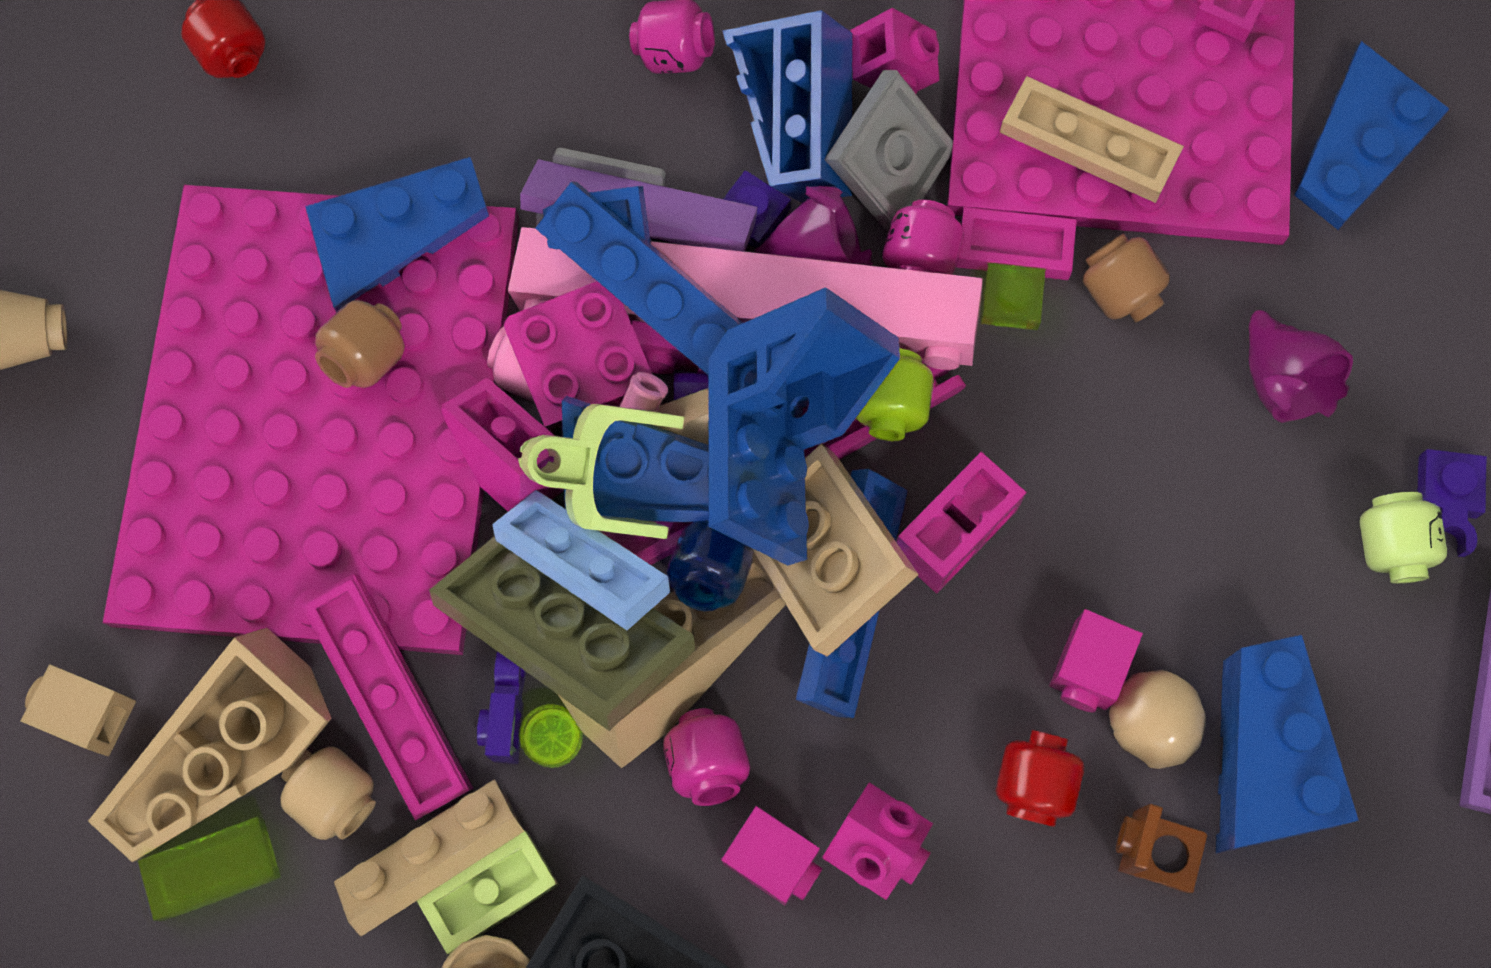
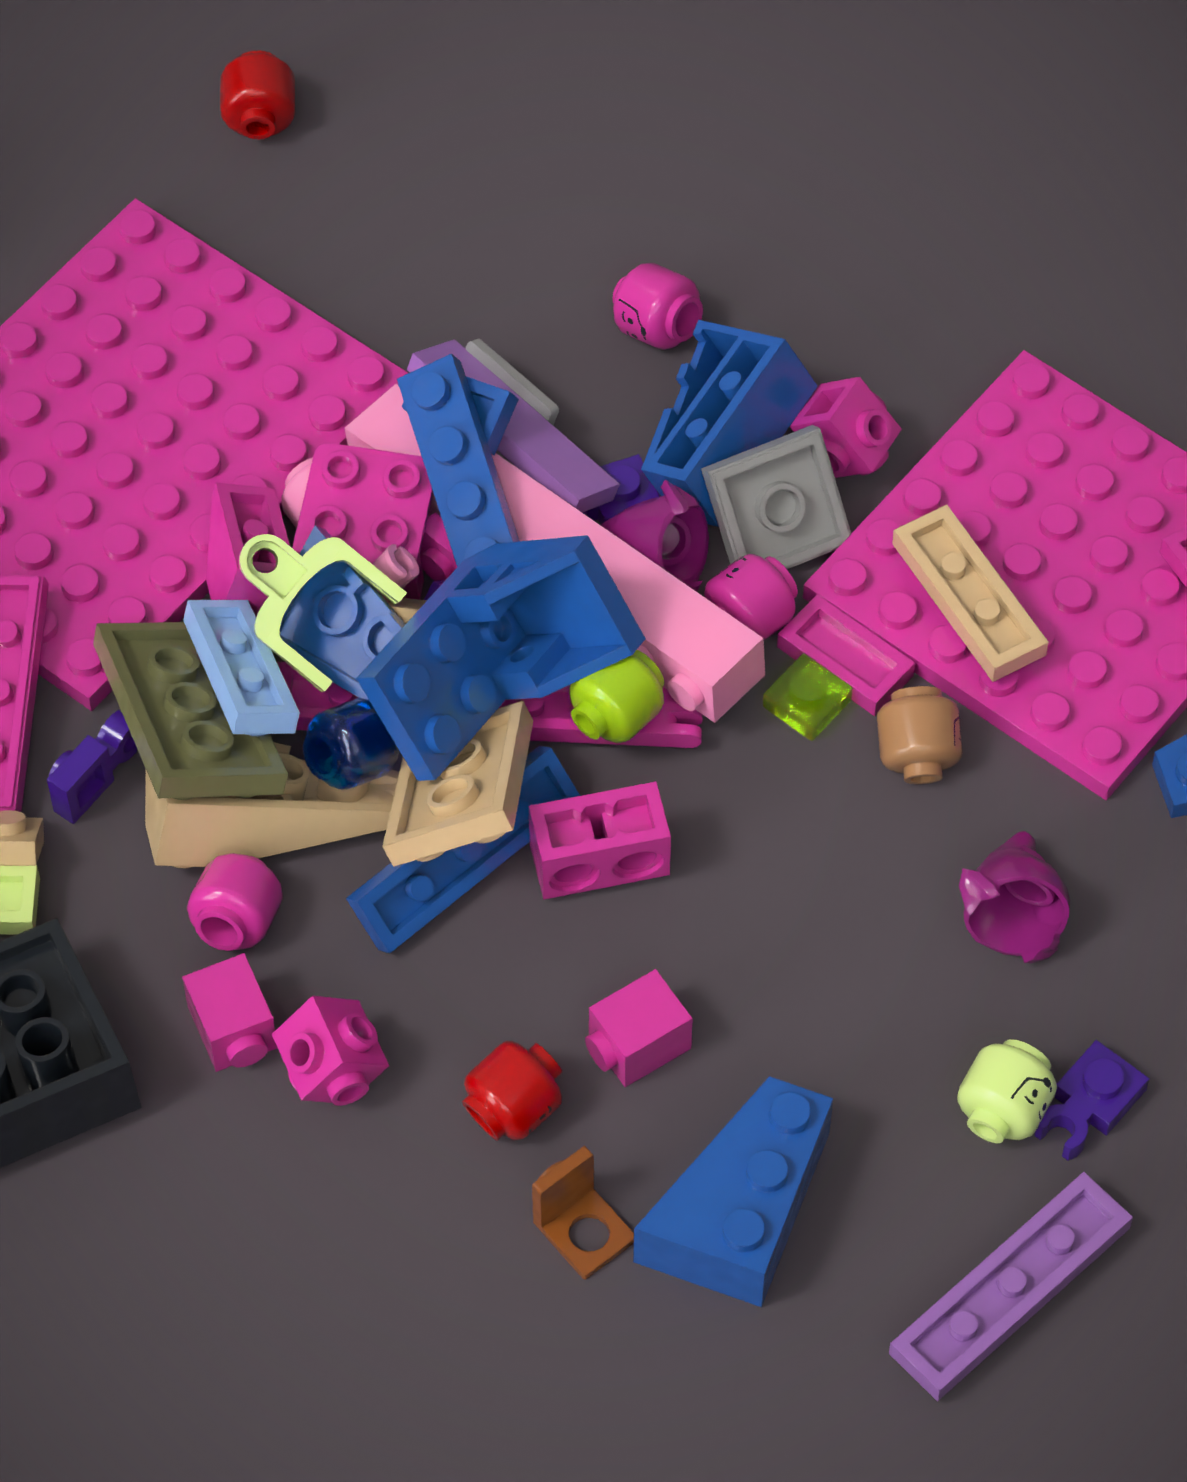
camera: 30 degrees right, 15 degrees down
blue wing [305,157,489,312] -> none
medium nougat head [315,300,405,388] -> none
clear neon green tile [519,704,583,768] -> none
tan hair [1109,670,1206,769] -> none

